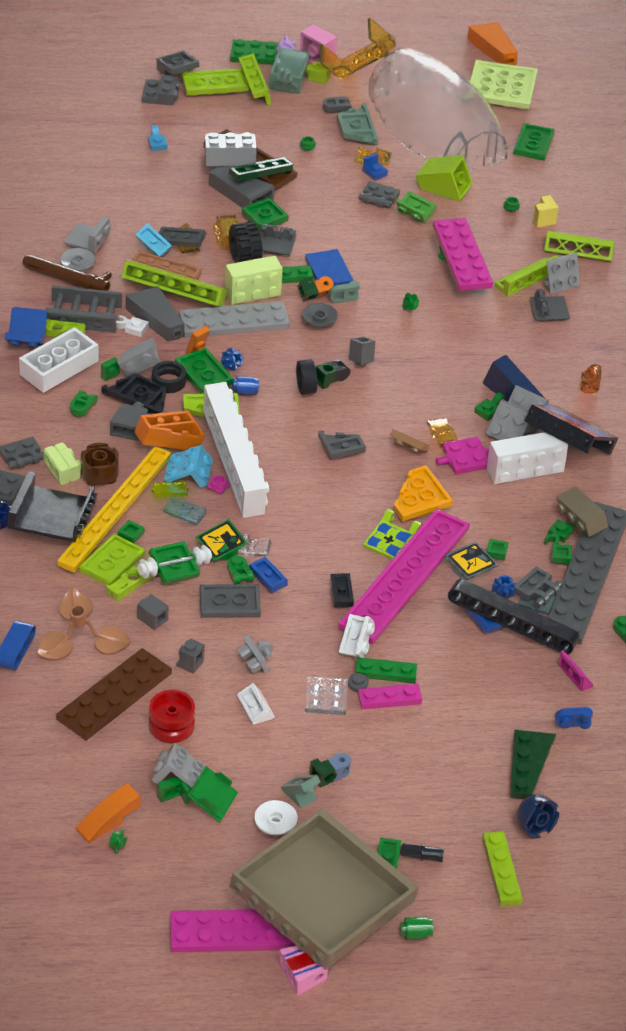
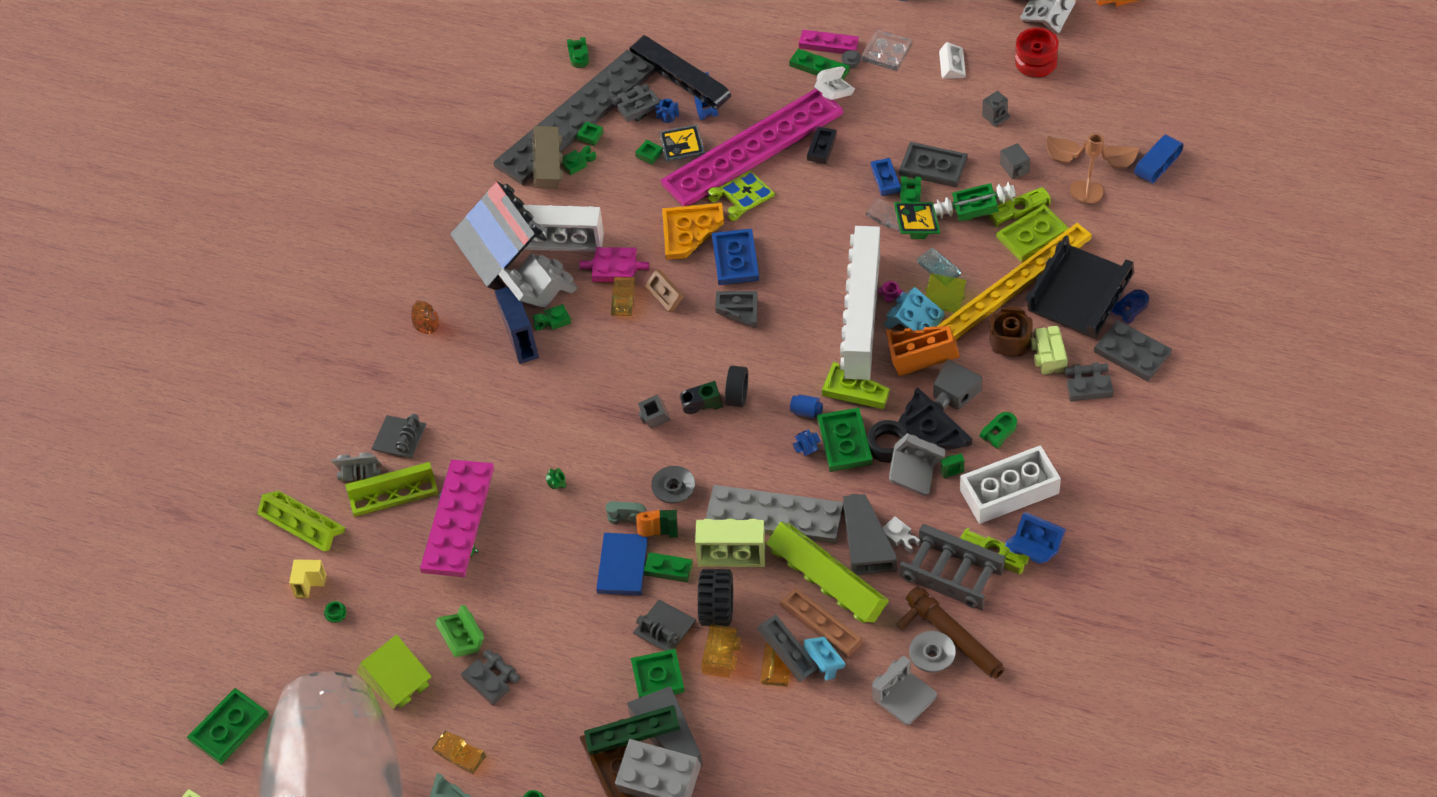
camera: 150 degrees left, 10 degrees up
reddish brown plate [56,648,172,741] -> none
green plate [118,520,145,543] -> none
orange plate [185,326,210,354] -> none
light grey hips [237,635,273,674] -> none
blue bracket [363,153,388,181] -> none
dark pink slope [559,651,593,691] -> none
none -> blue plate [712,228,759,285]

